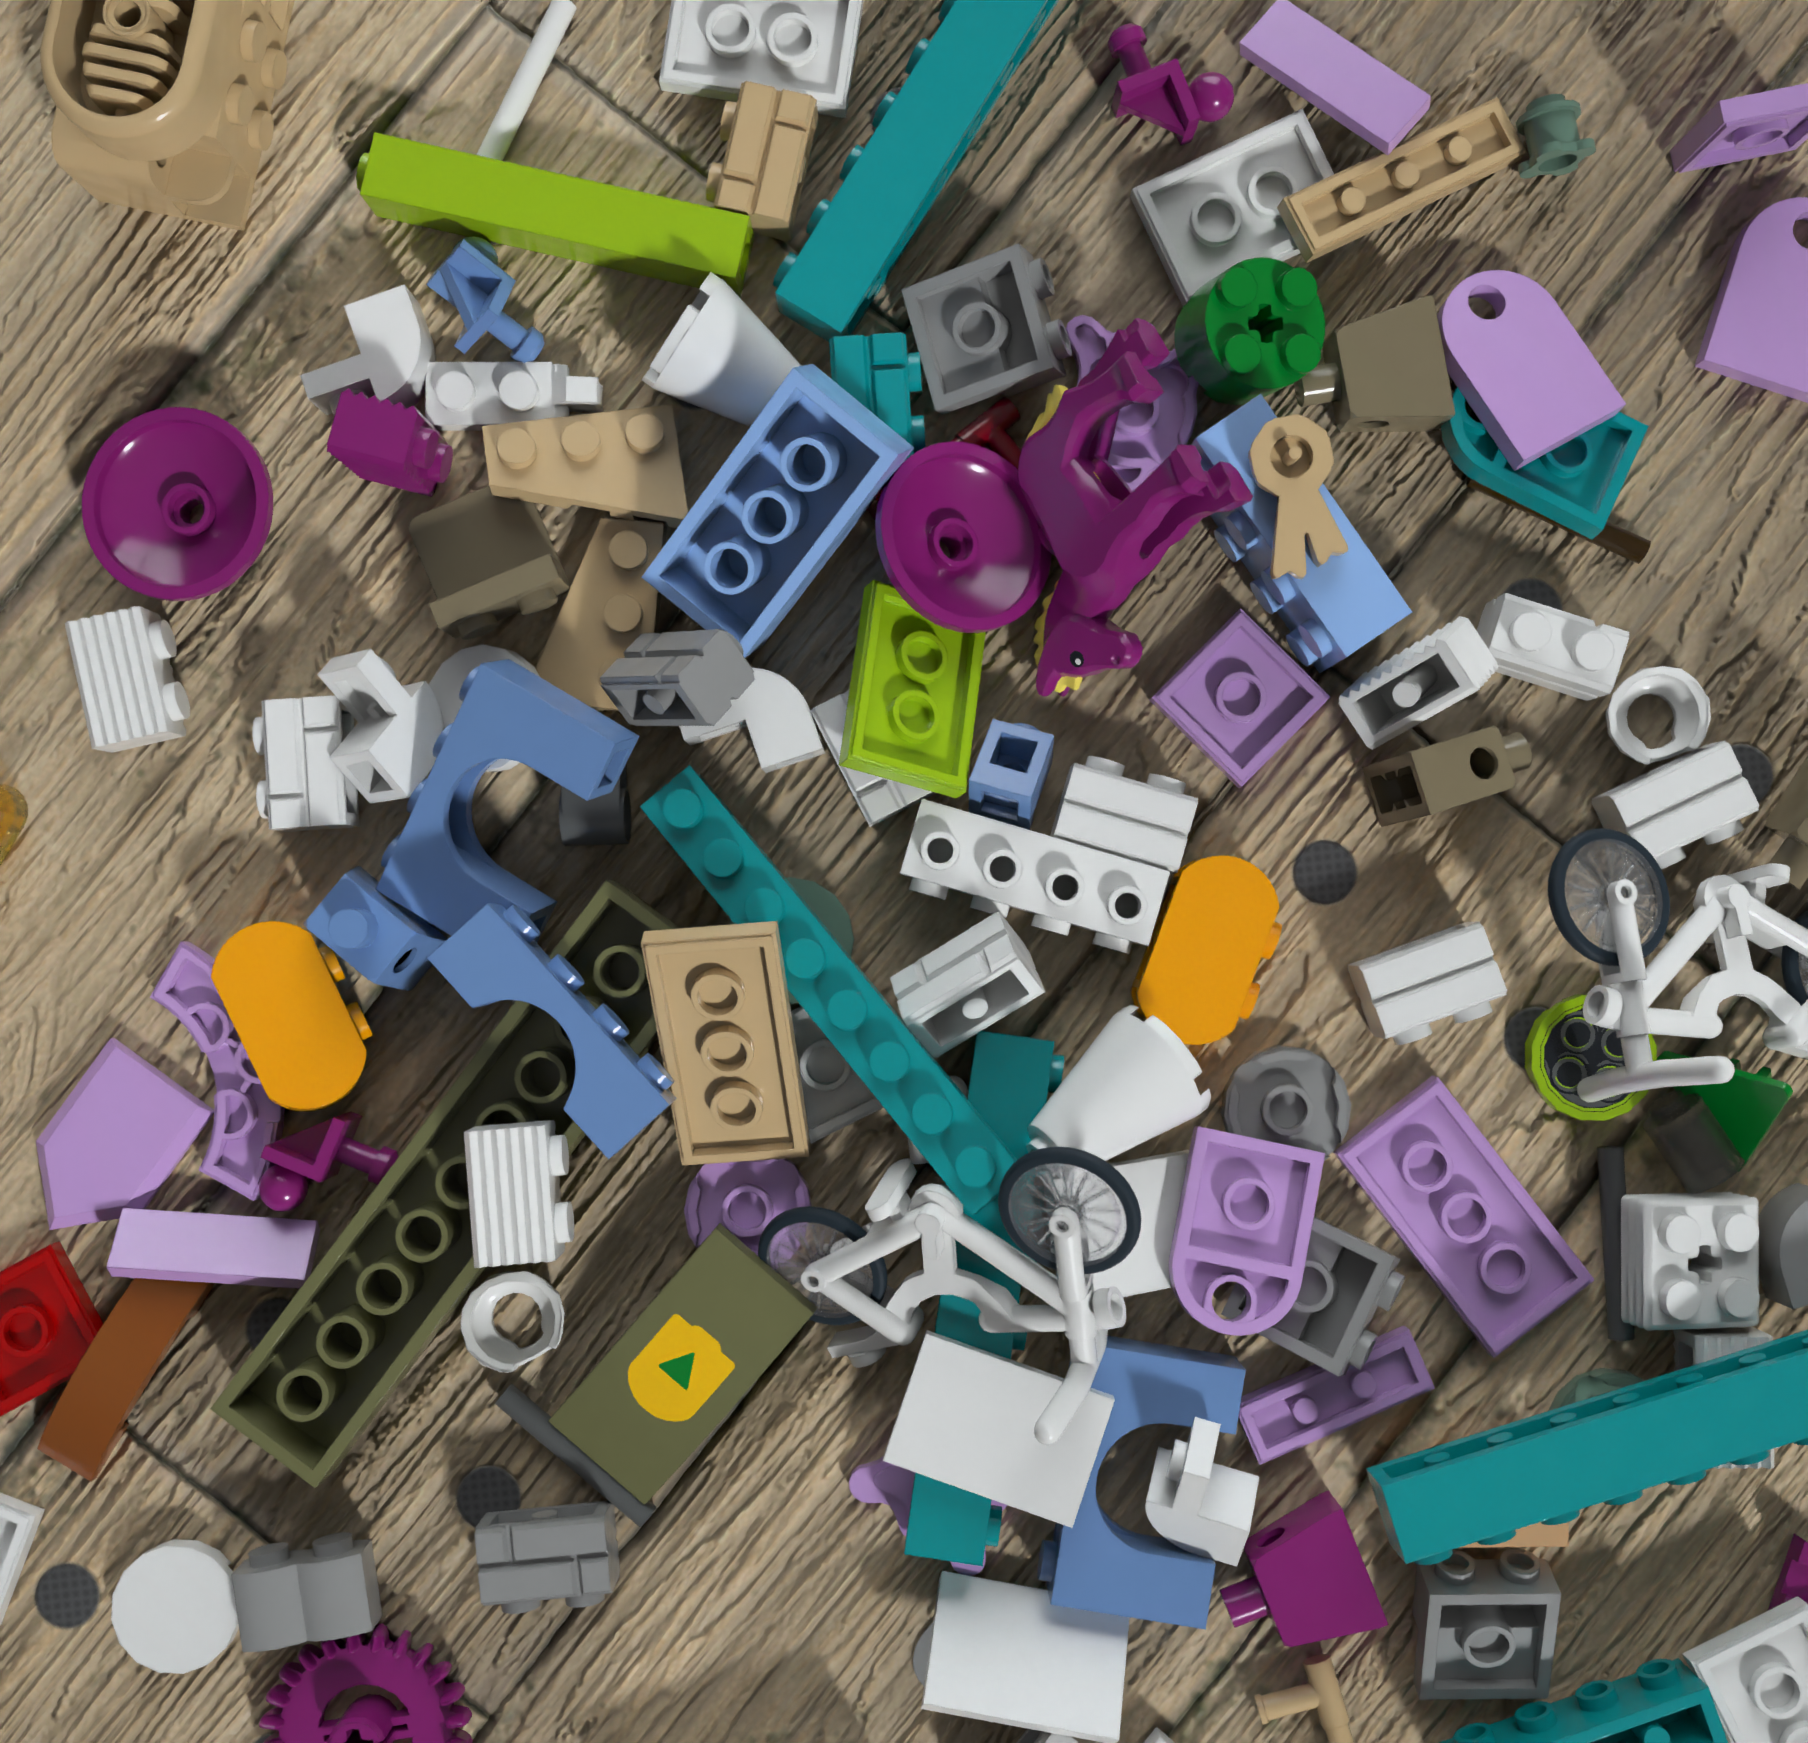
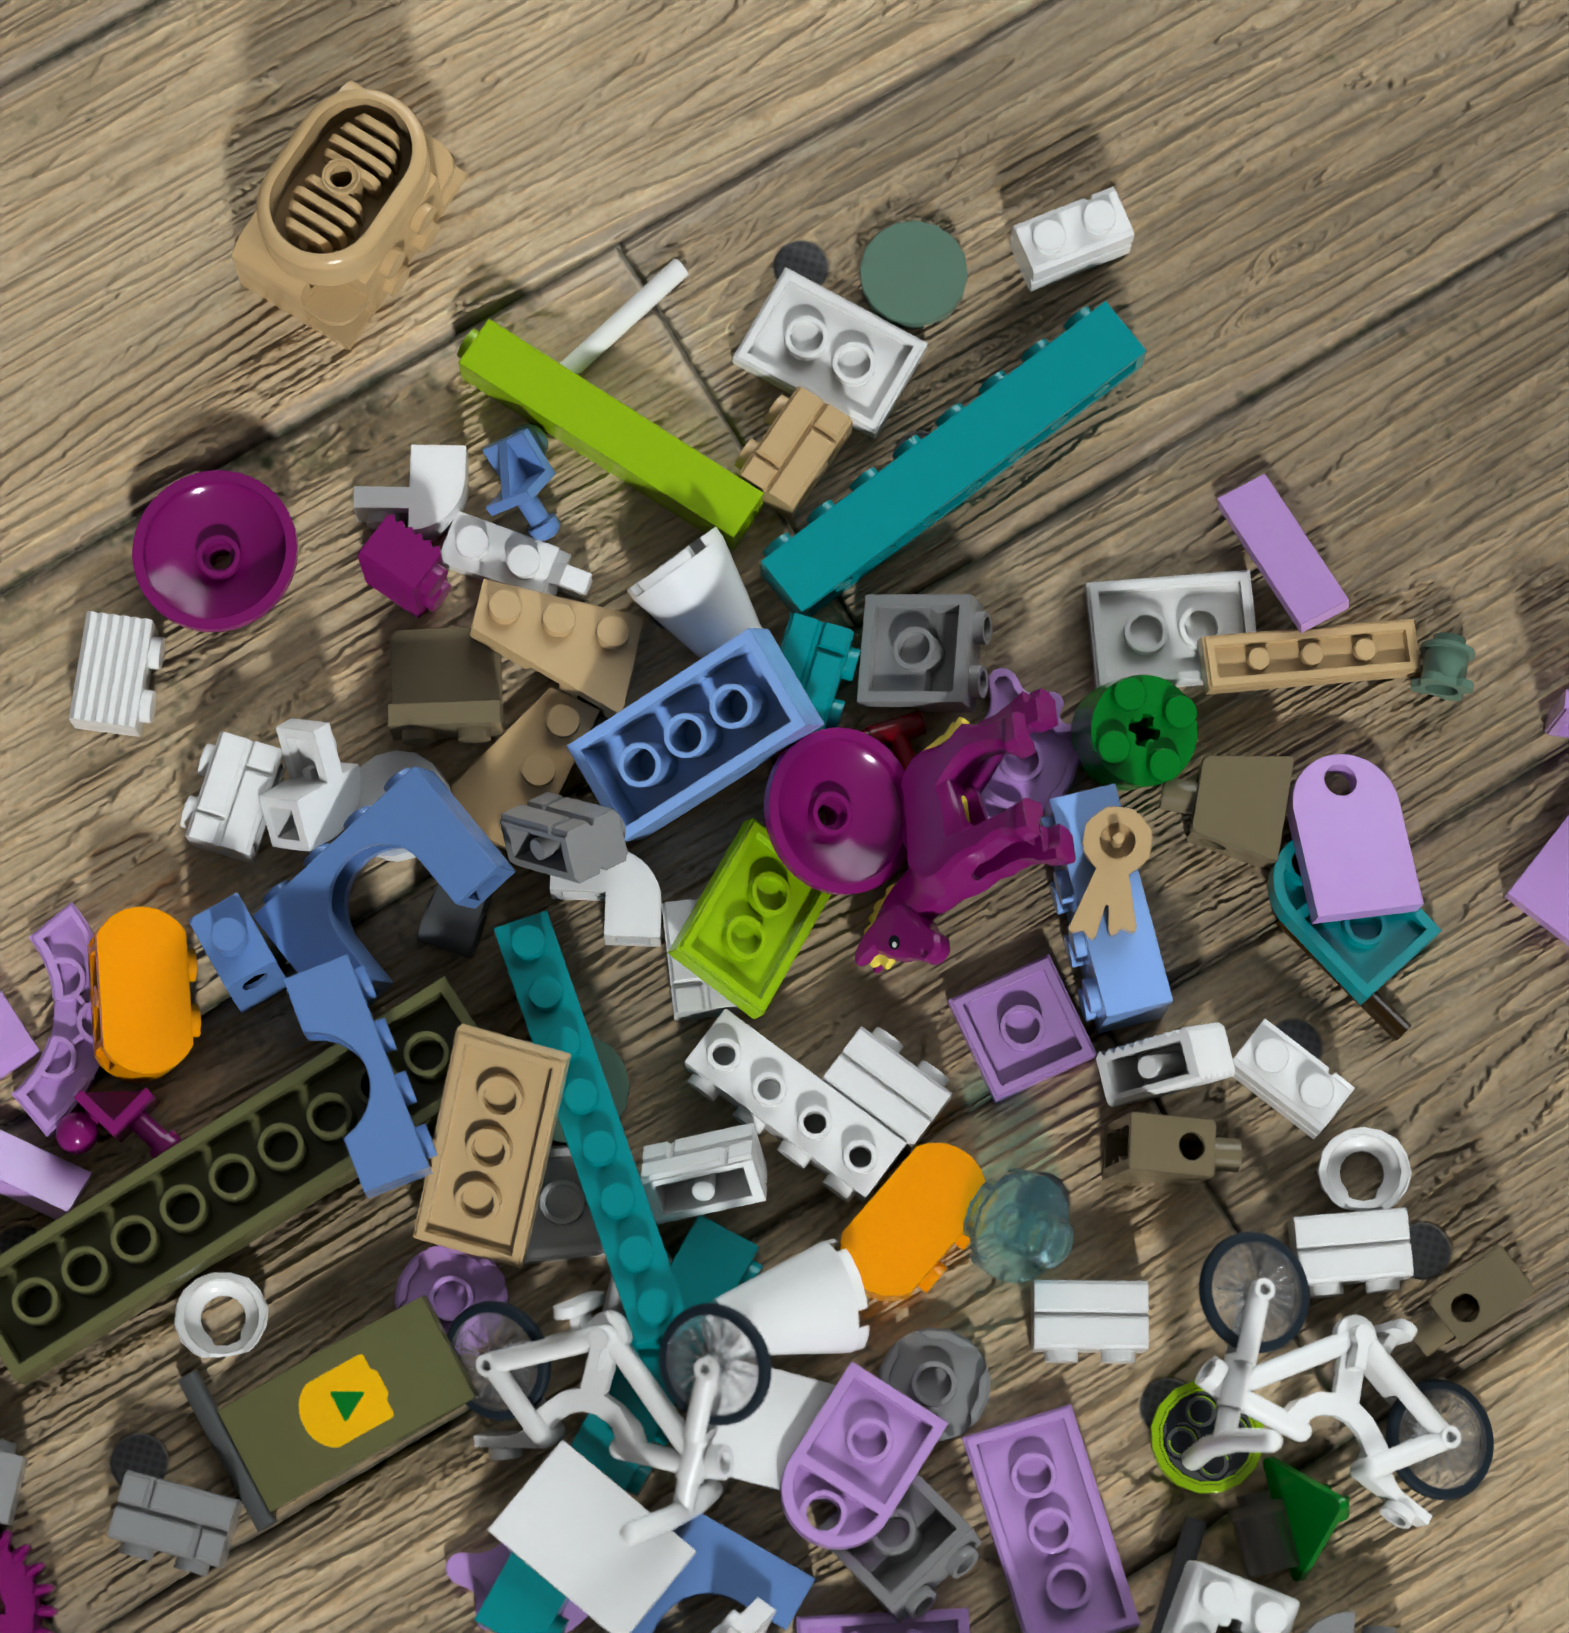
camera: 15 degrees right, 10 degrees down
white brick [464,1120,574,1268] -> none
medium blue brick [969,719,1054,830] -> none
magenta piece [1107,23,1234,146] -> none
none -> clear light blue tile [963,1168,1074,1284]

